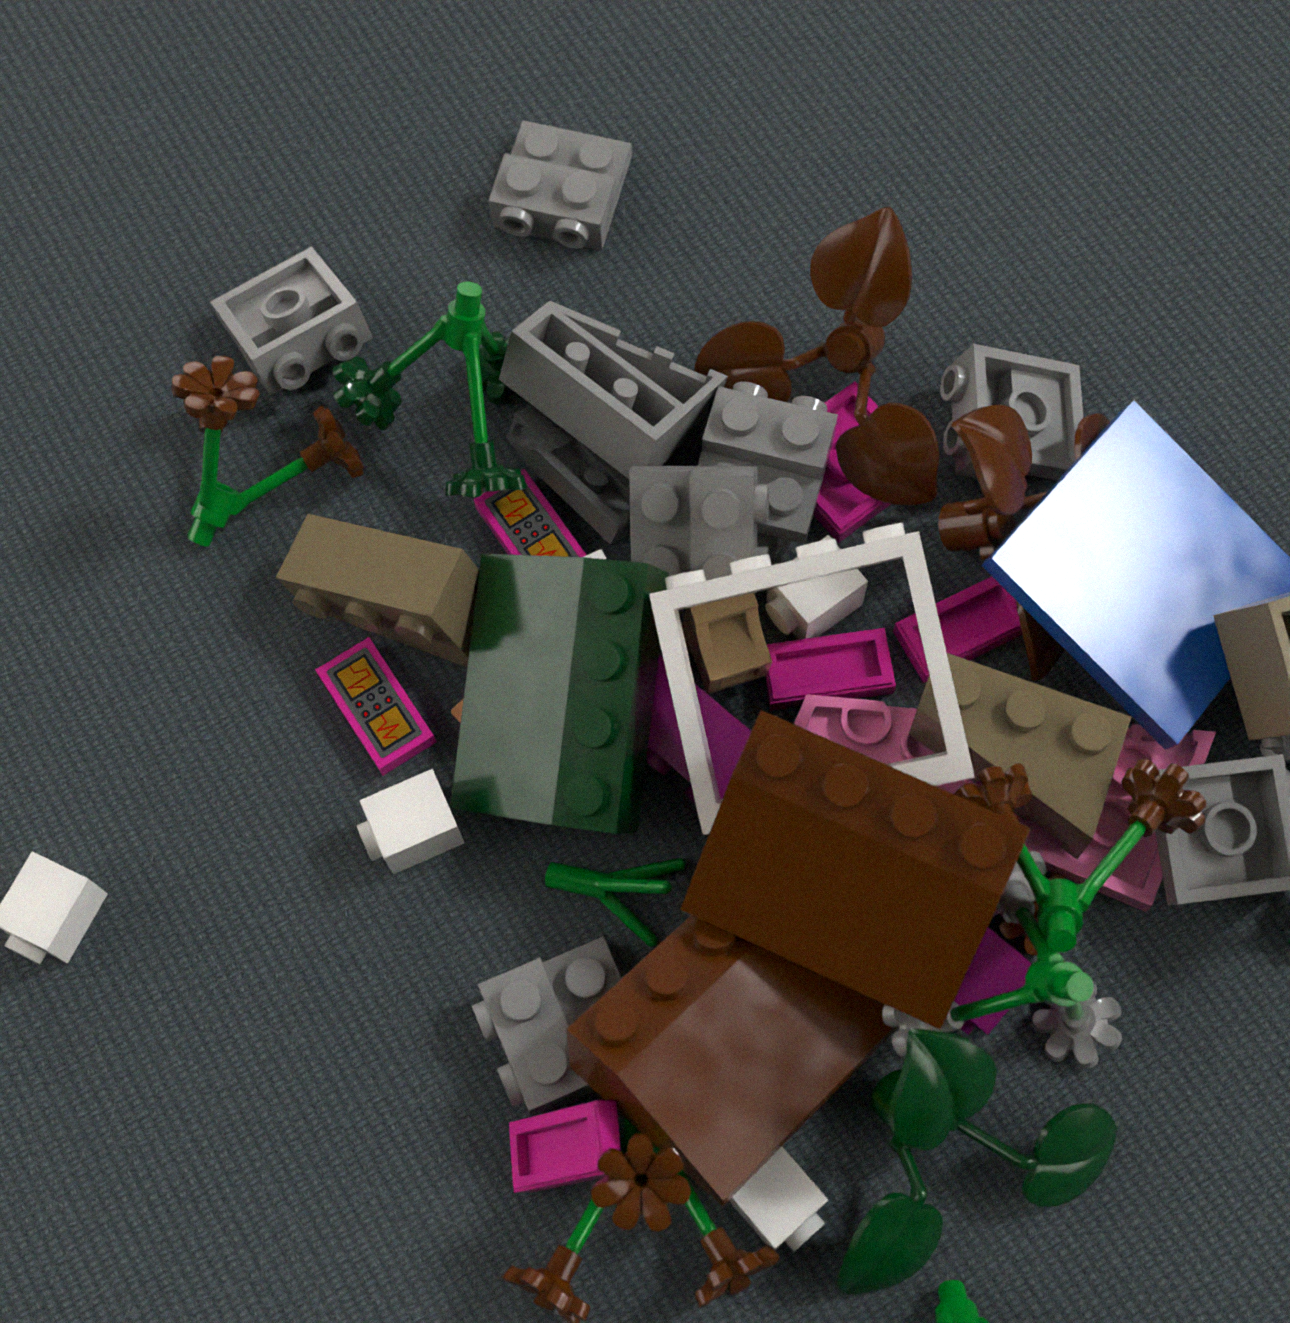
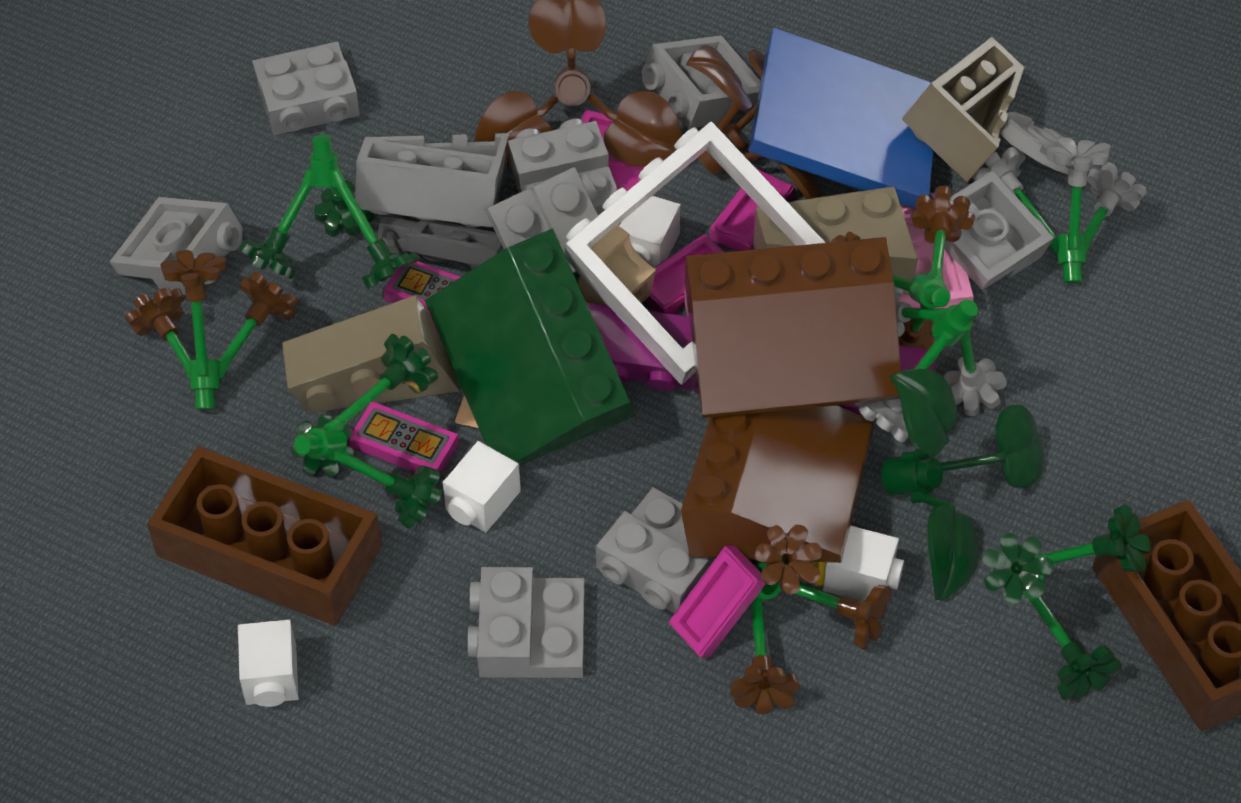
camera: 35 degrees left, 15 degrees down
green plant [545,858,686,947] -> none
none -> reddish brown brick [147,446,382,626]
none -> dark green plant [291,334,442,528]
none -> light grey plate [468,567,585,678]

